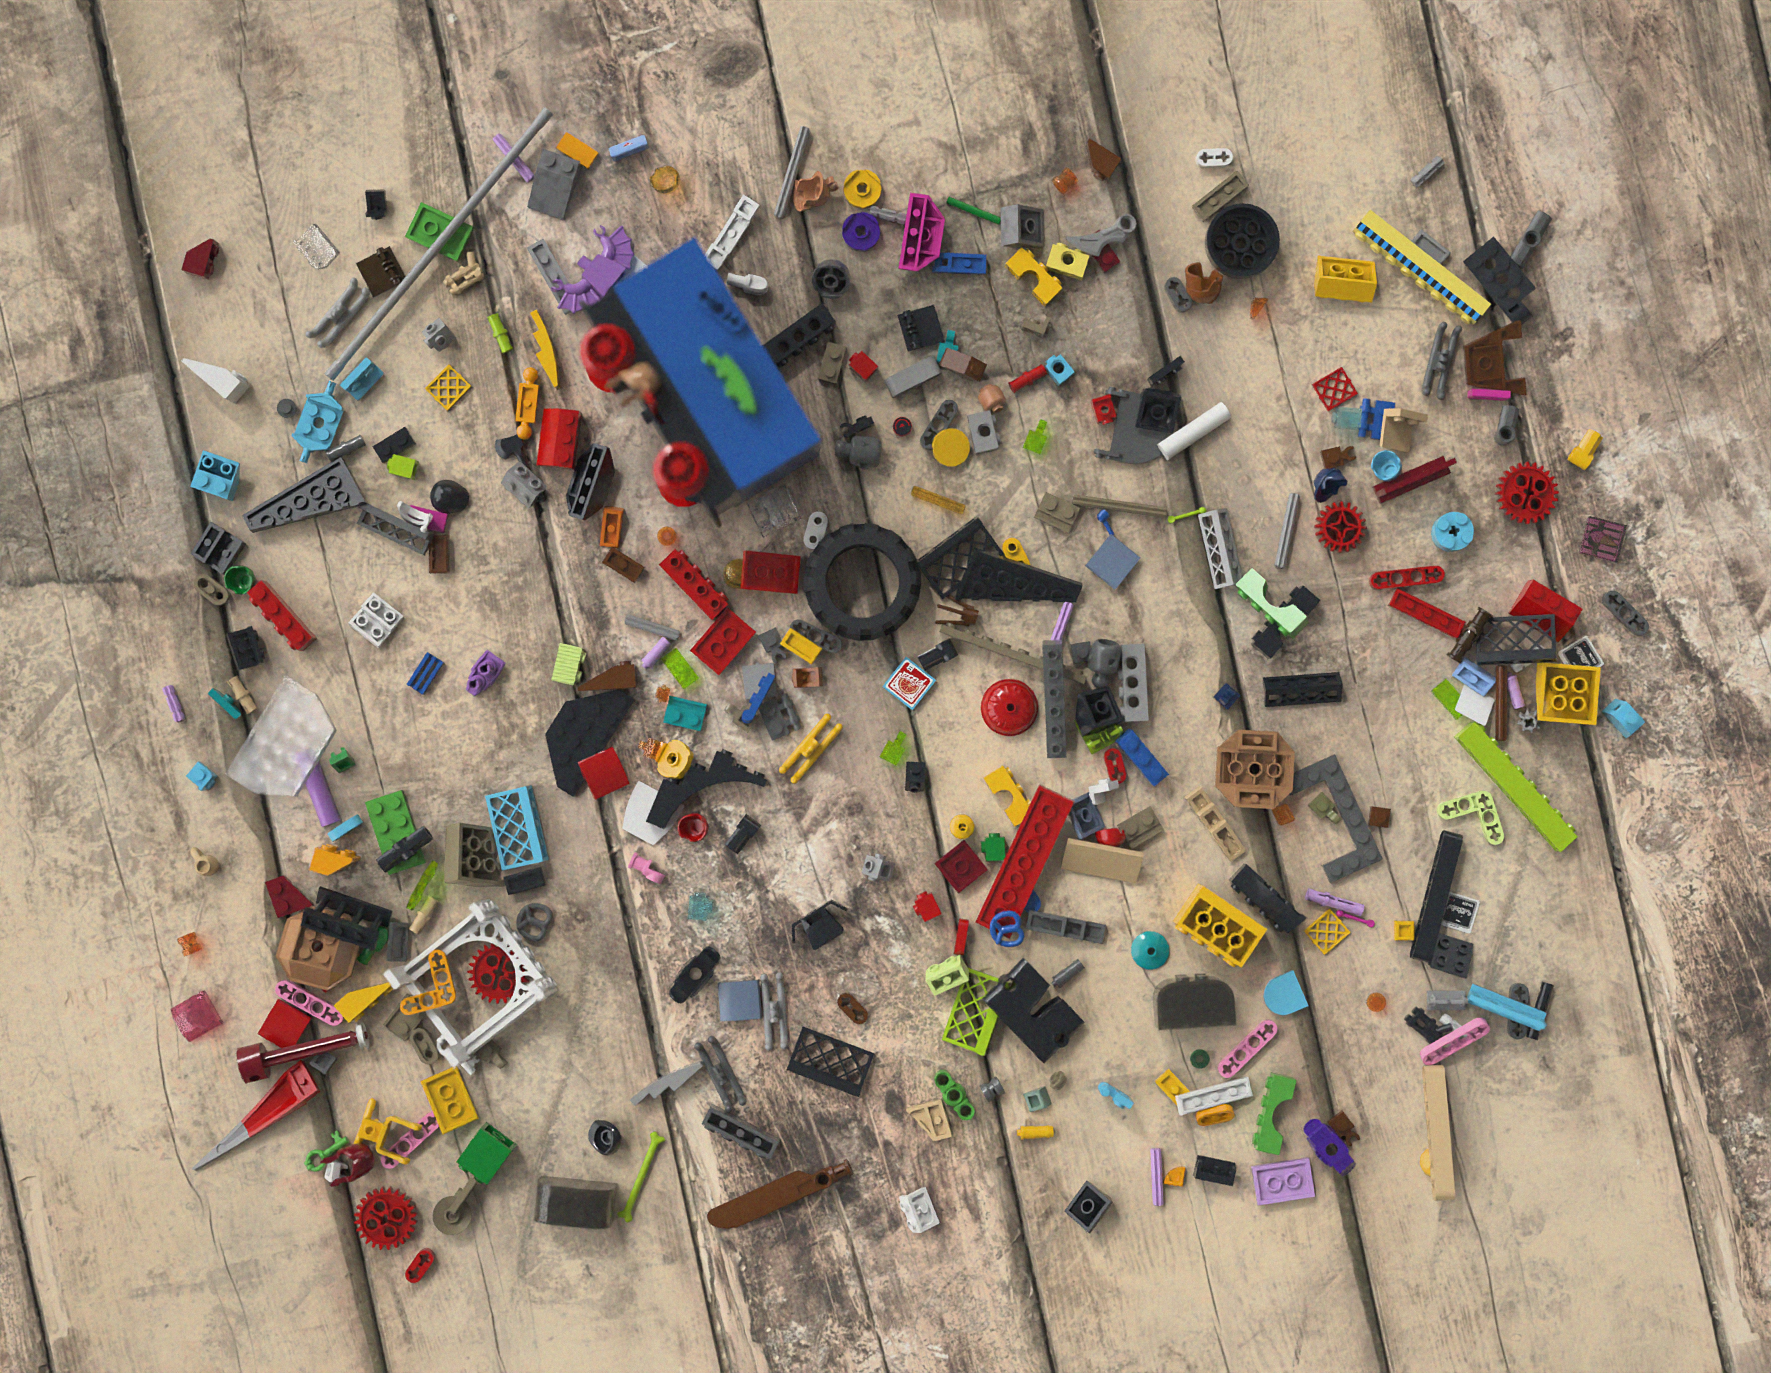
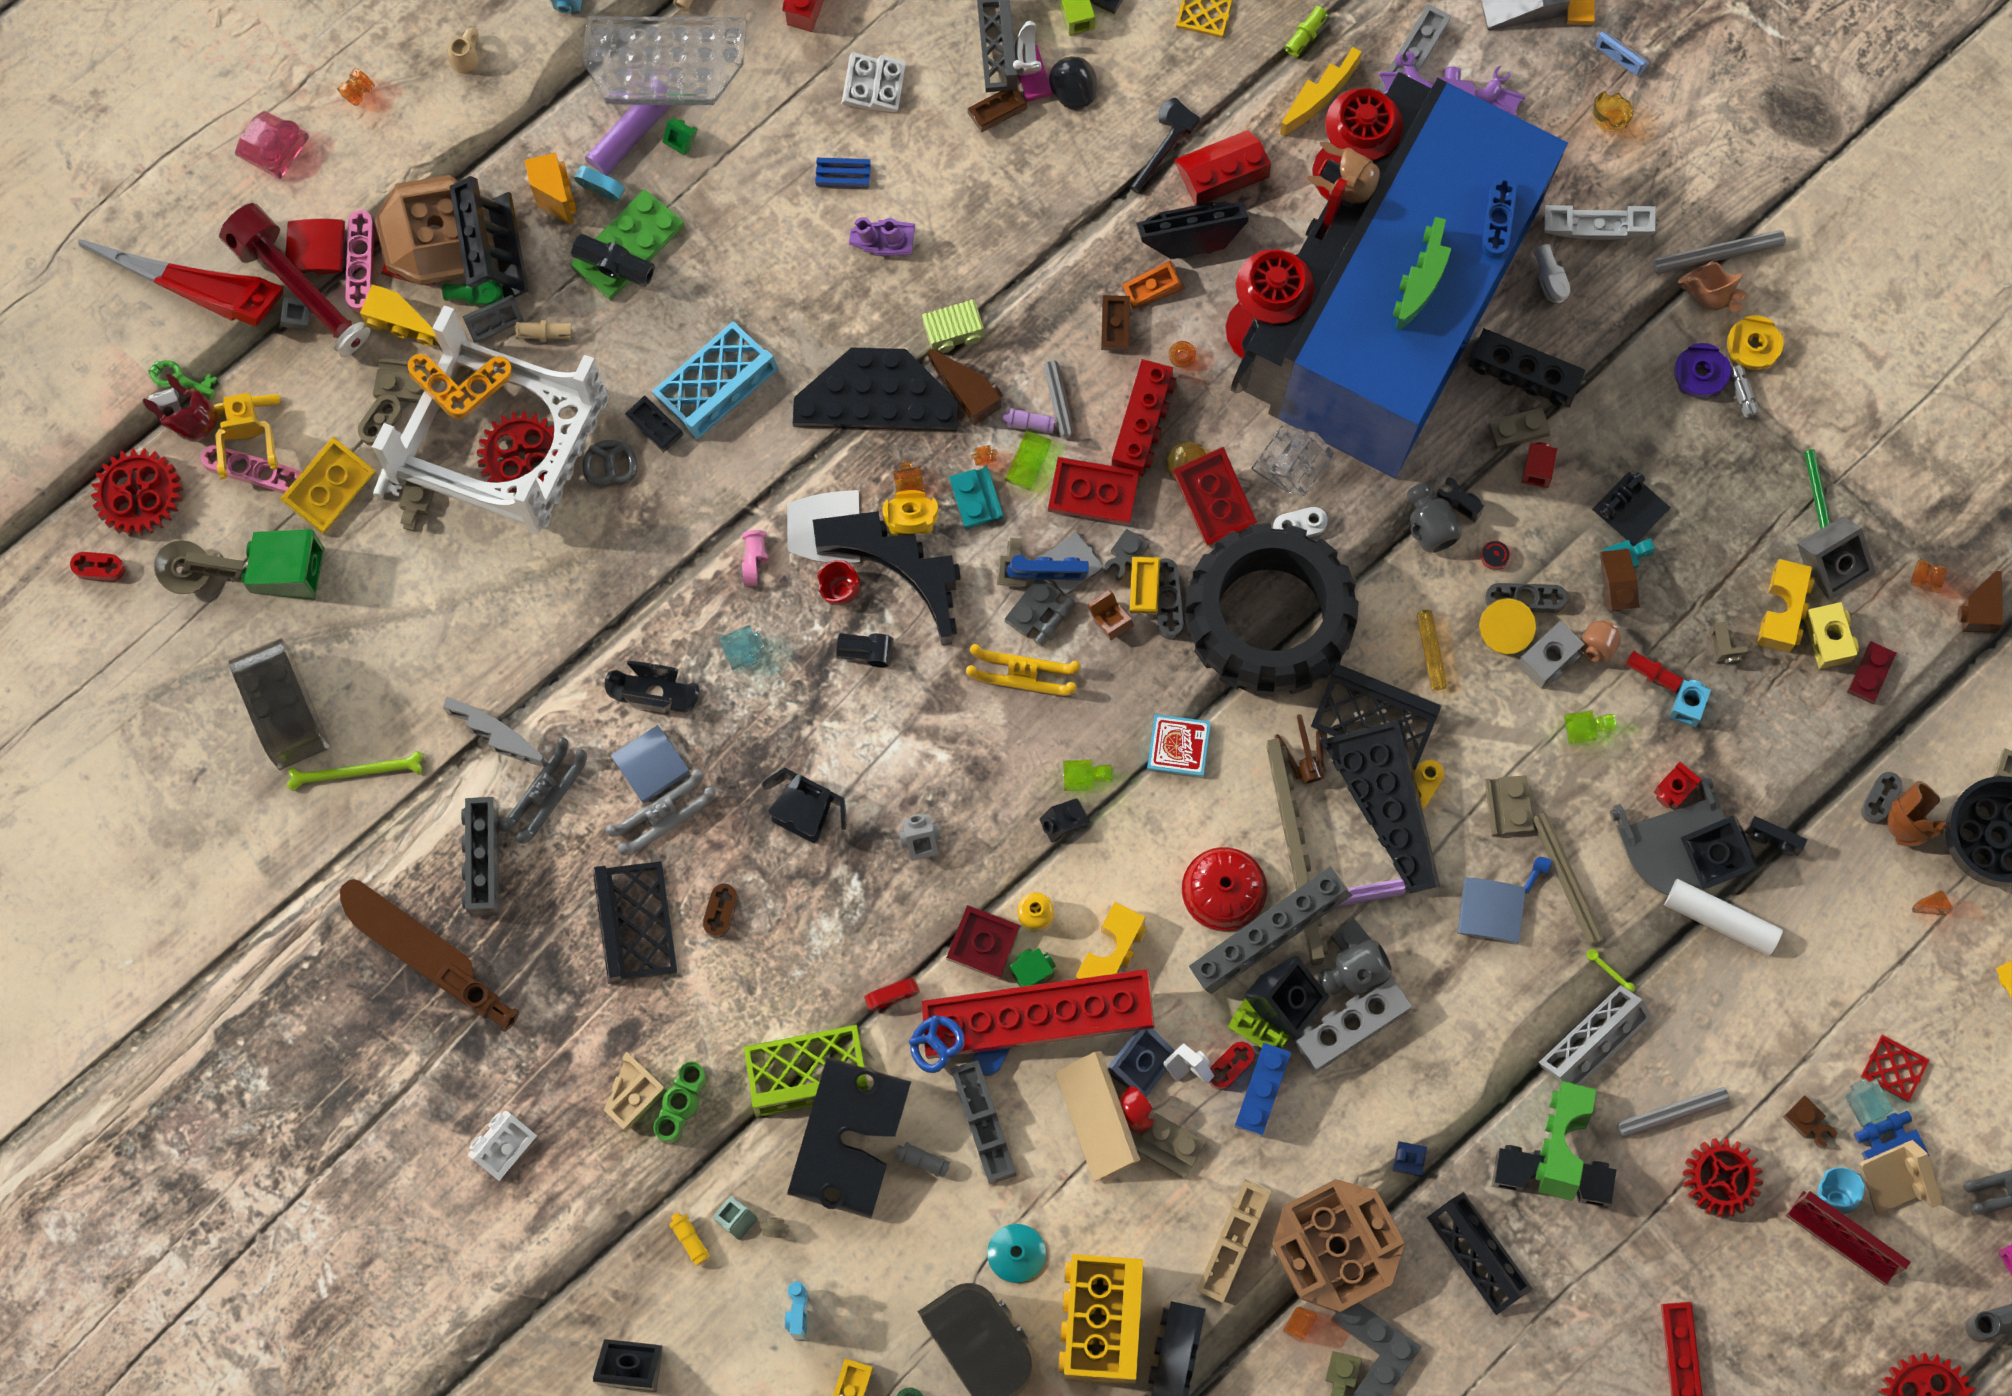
camera: 65 degrees right, 15 degrees down
dark red wing [265,875,314,918] -> none
clear neon green tile [406,860,438,911] -> none
dark tan wedge [444,822,505,887] -> none
light grey bracket [501,461,547,509] -> none
light orange plate [515,367,540,440] -> none
red slope [578,747,630,800] -> none
black hat [588,1119,622,1156] -> none
flat silver cylinder [812,259,851,299] -> none
light grey beam [884,356,942,398] -> none
dark pink wedge [898,192,945,272] -> none
red brick [913,891,942,922] -> none
black piece [917,638,958,671] -> none
yellowish green brick [926,955,969,996] -> none
blue plate [932,252,987,275] -> none
dark grey wheel [980,1077,1005,1102] -> none
light grey piece [1065,214,1136,257] -> none
dark blue piece [1314,468,1348,503] -> none
red beam [1369,566,1445,589] -> none
medium azure brick [1431,512,1474,552] -> none

